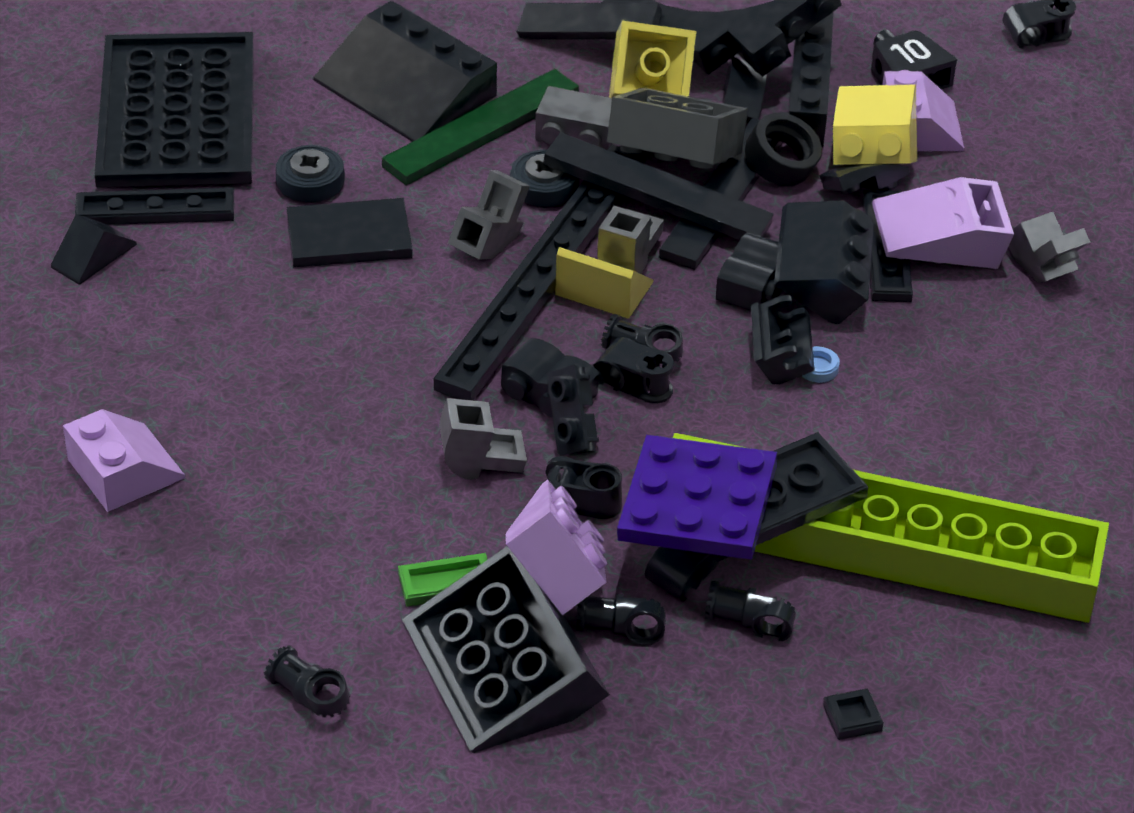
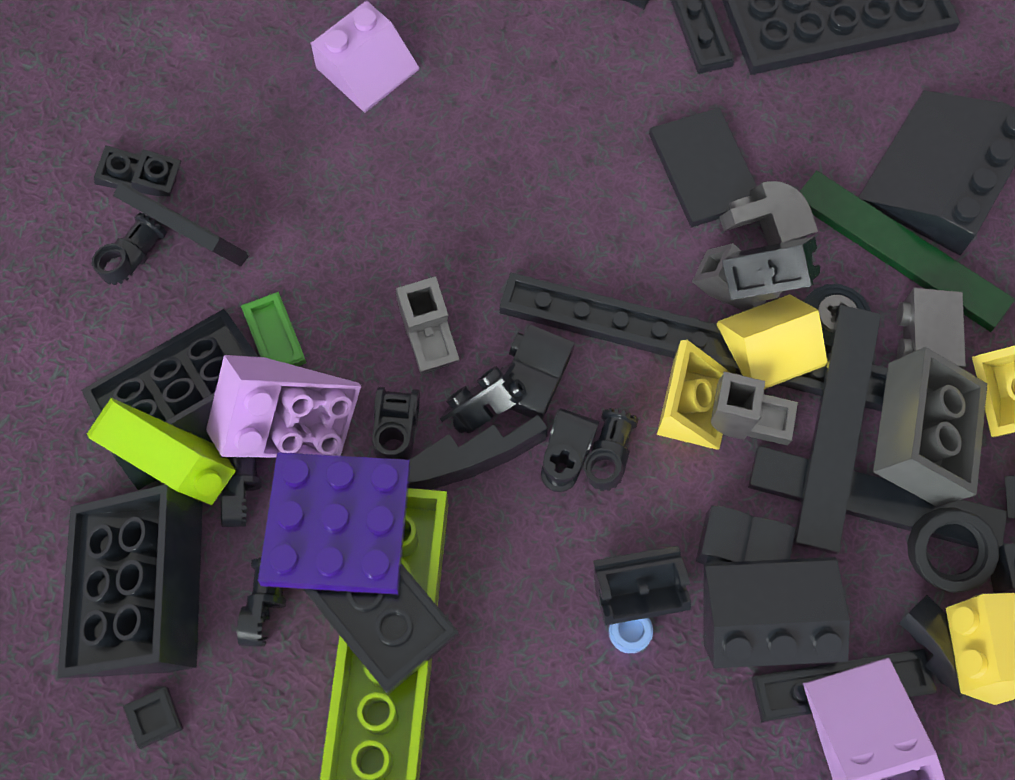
camera: 80 degrees right, 25 degrees up
black wheel [276,145,345,203] -> none
none -> black slope [57,484,203,679]
none -> lime slope [87,398,236,505]
none -> black slope [94,145,181,196]
none -> black tile [113,183,249,267]
none -> black slope [409,415,548,490]
none -> light yellow slope [717,294,827,389]
none -> flat silver brick [719,181,818,245]
none -> hinge [722,236,820,300]

